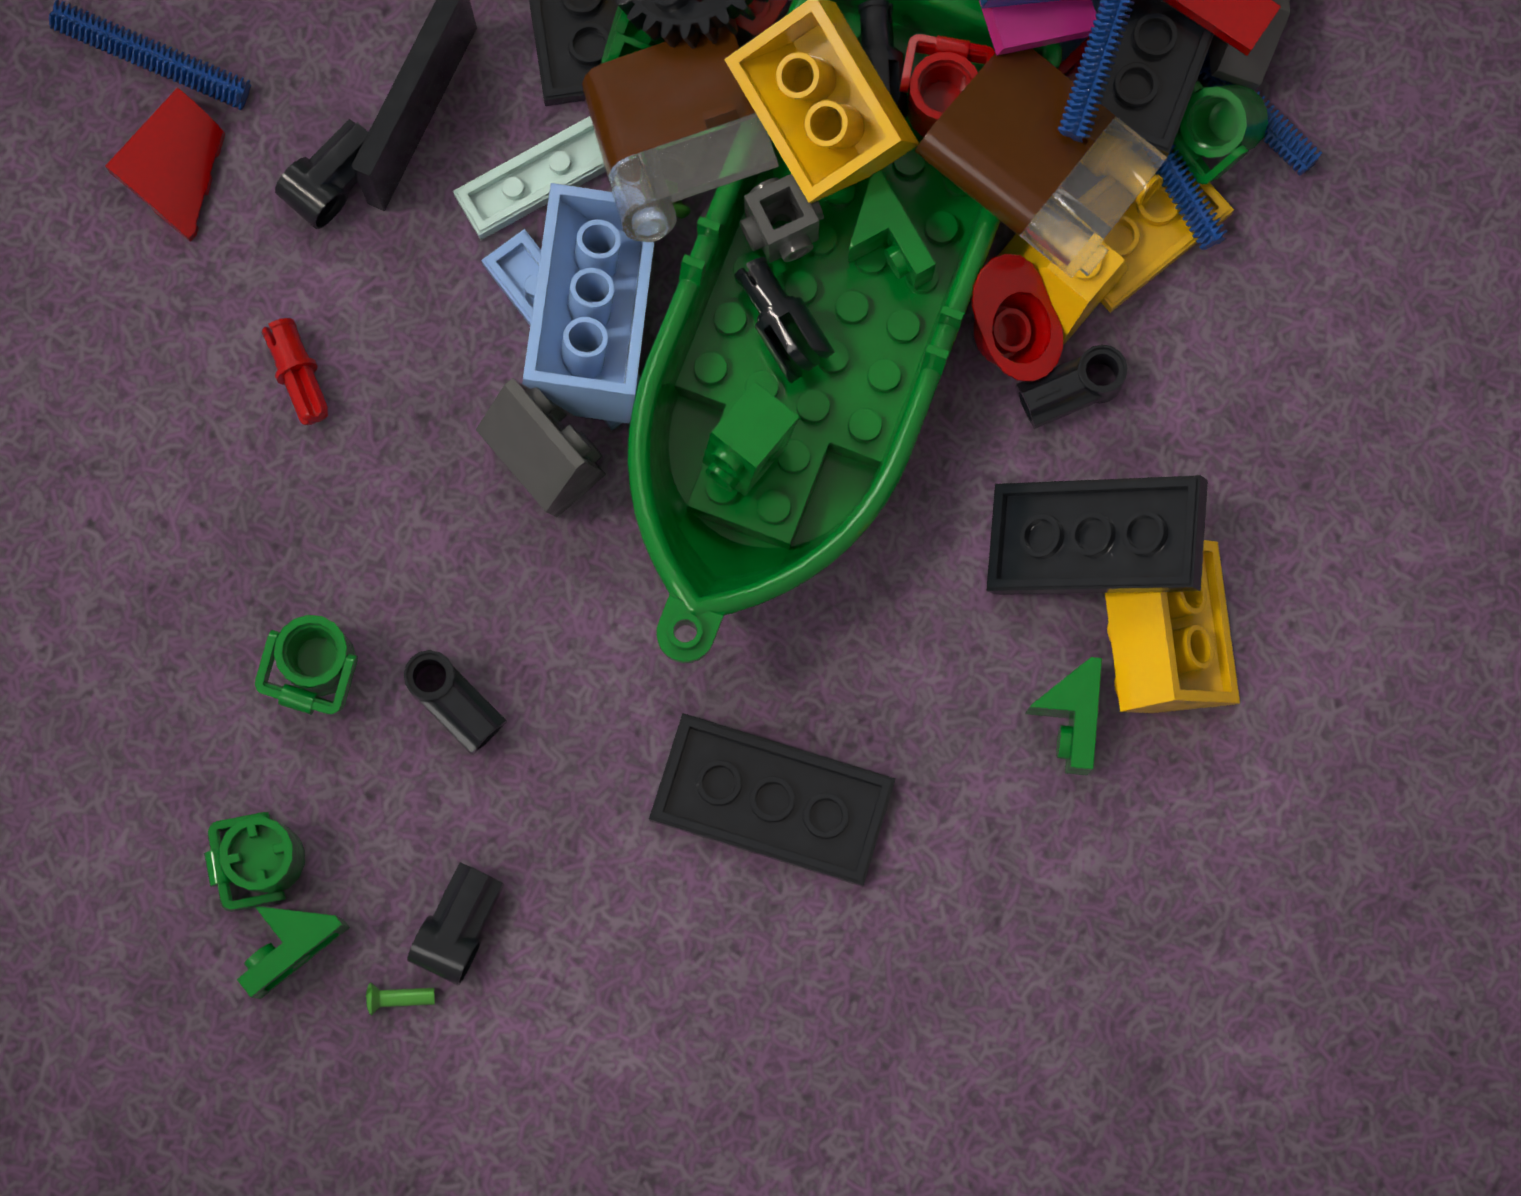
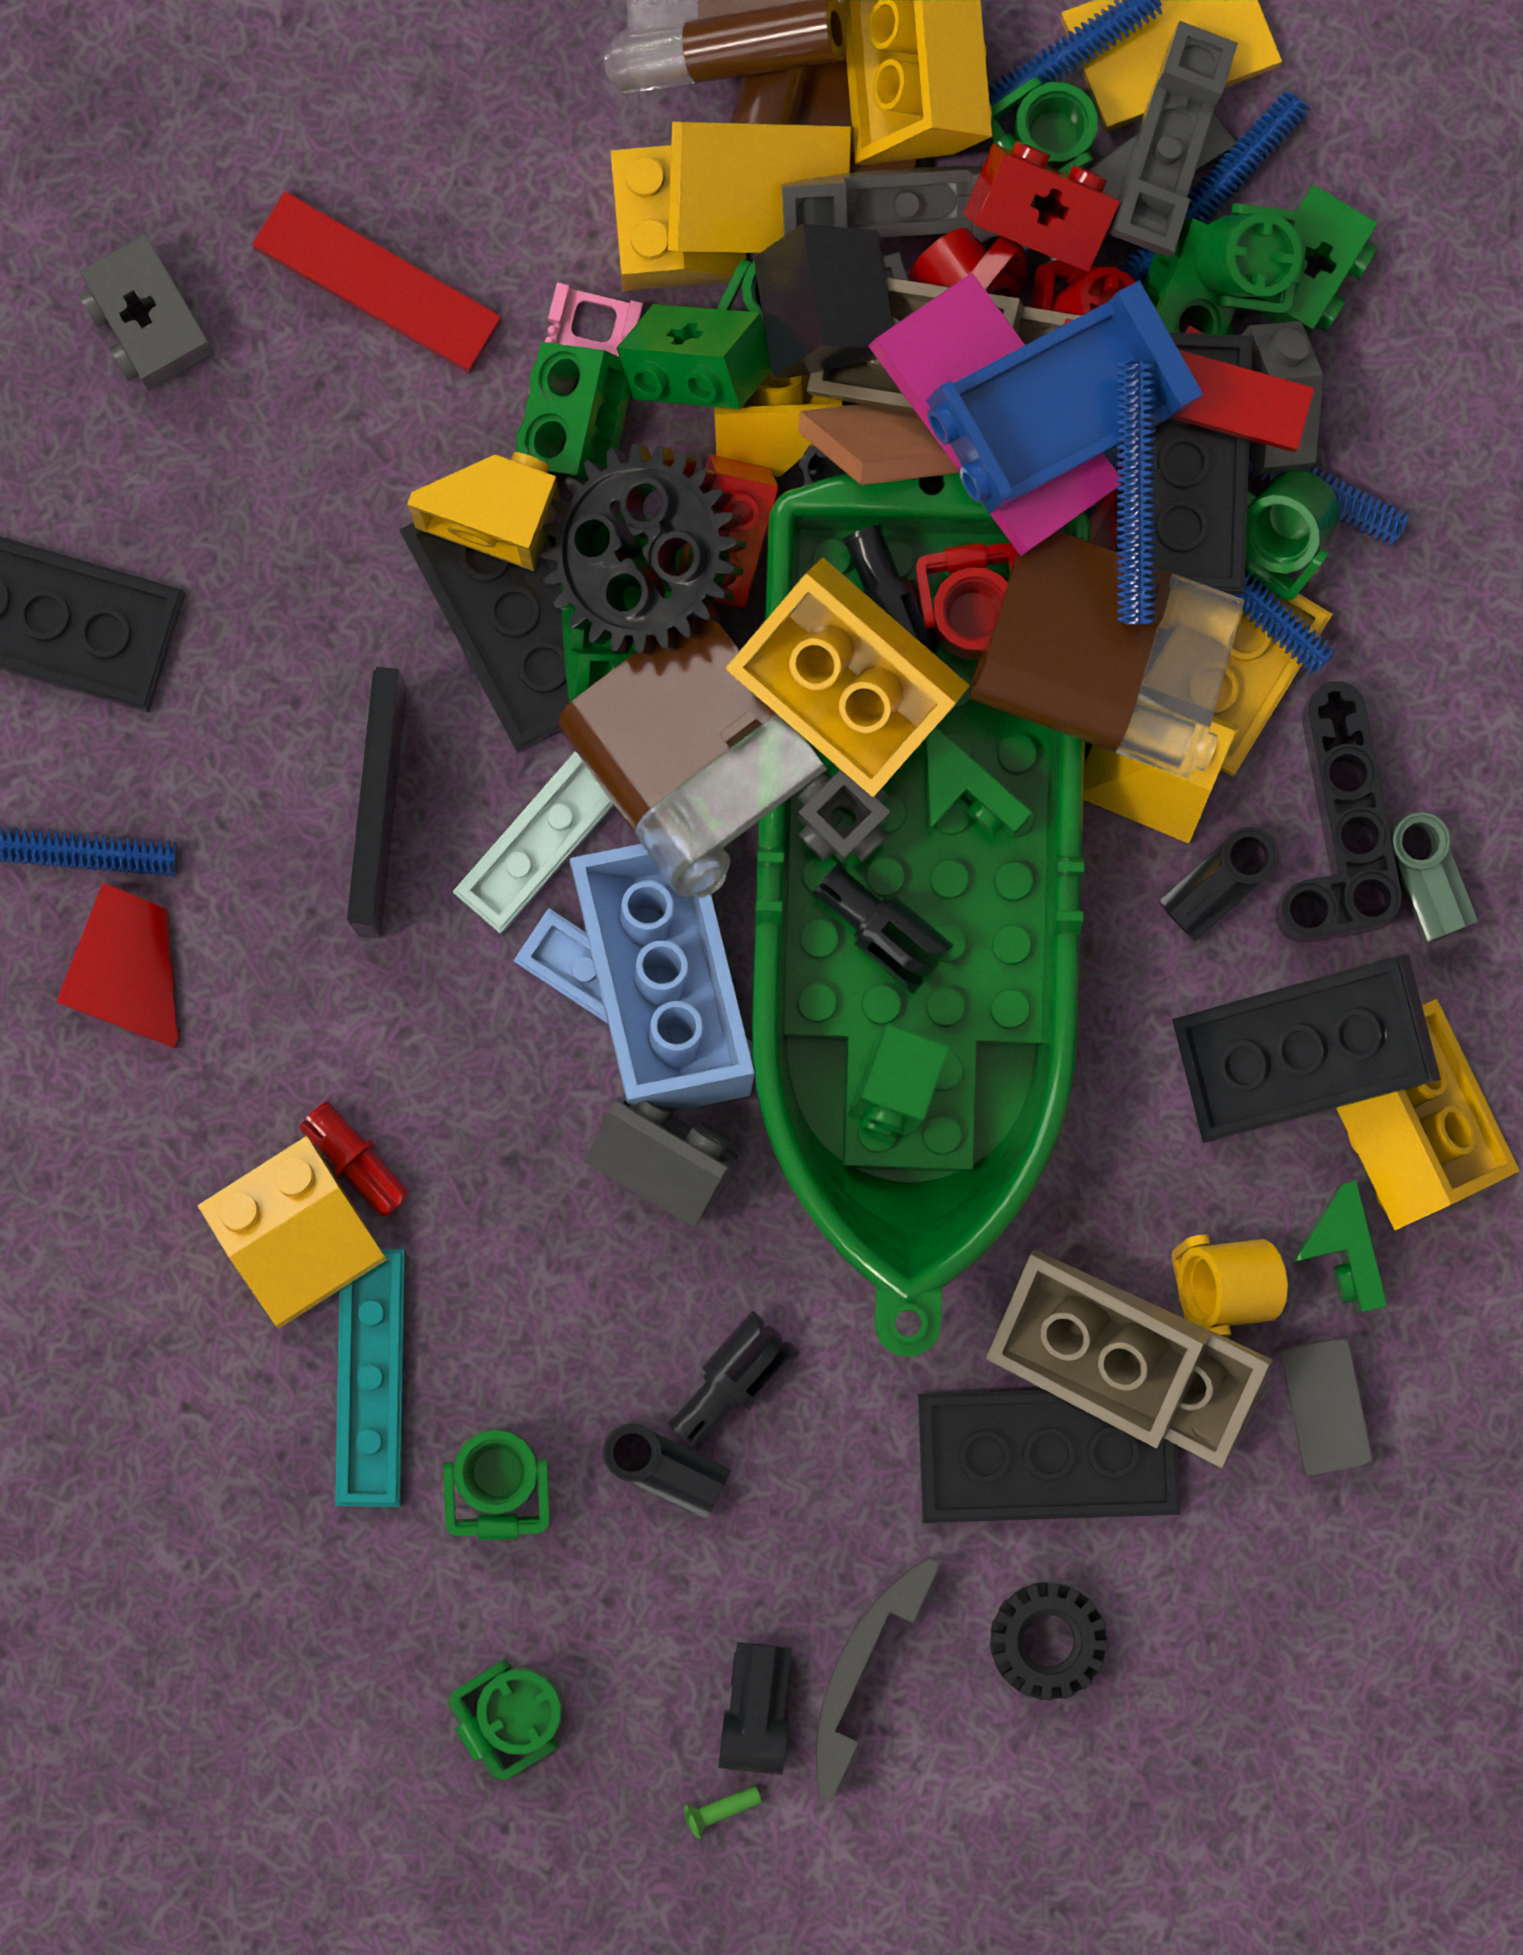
camera: 20 degrees left, 5 degrees up
green slope [237,906,350,999] -> none
black piece [275,119,368,229] -> none
red piece [972,254,1063,381] -> none
none -> yellow slope [197,1136,387,1329]
none -> teal tile [335,1249,406,1507]
none -> black arm [668,1311,800,1451]
none -> dark grey slope [816,1557,940,1802]
none -> dark tan slope [986,1250,1273,1468]
none -> black tyre [989,1582,1108,1701]
none -> yellow piece [1172,1234,1288,1338]
none -> black beam [1275,681,1401,943]
none -> dark grey slope [1280,1337,1373,1476]
none -> sand green piece [1389,812,1478,942]

